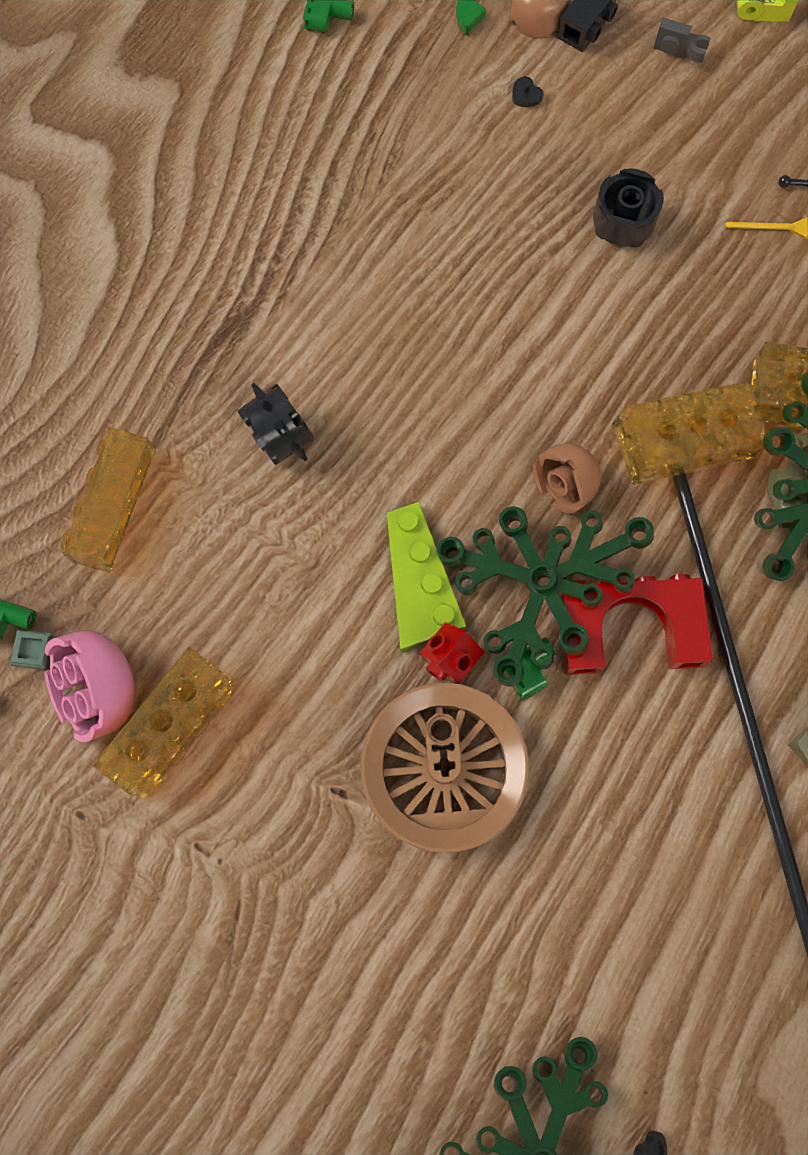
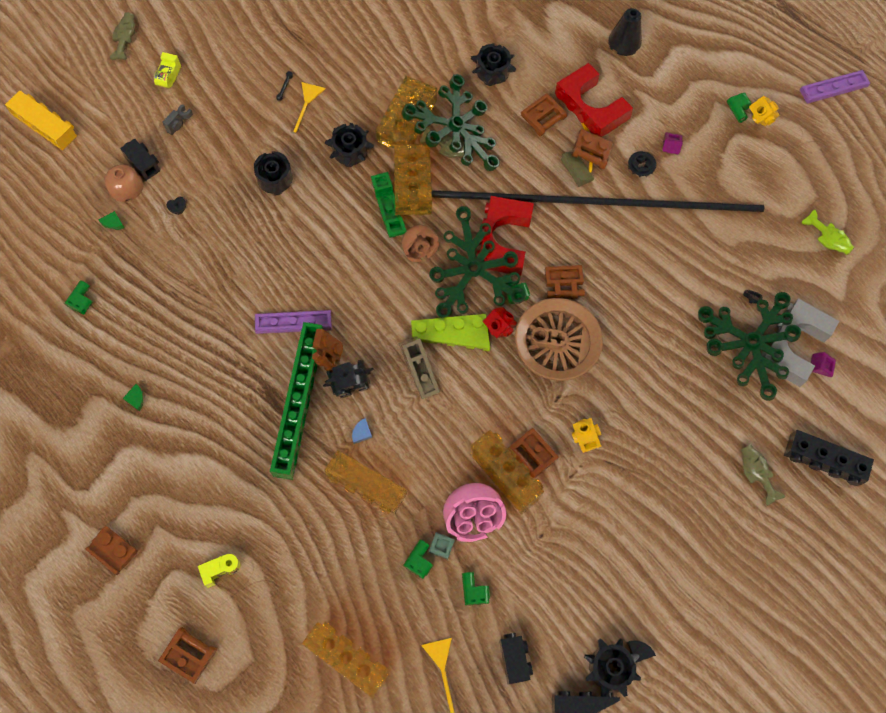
camera: 80 degrees left, 5 degrees down
none -> green tile [123,384,144,411]
none -> medium lavender tile [255,310,332,334]
none -> green brick [270,322,323,480]
none -> dark orange plate [312,329,343,372]
none -> black brick [325,123,374,167]
none -> medium blue tile [352,418,372,444]
none -> green slope [371,172,406,238]
none -> dark tan slope [398,337,440,399]
none -> dark orange plate [506,428,559,481]
none -> dark orange plate [544,265,585,299]
none -> yellow brick [571,418,602,453]

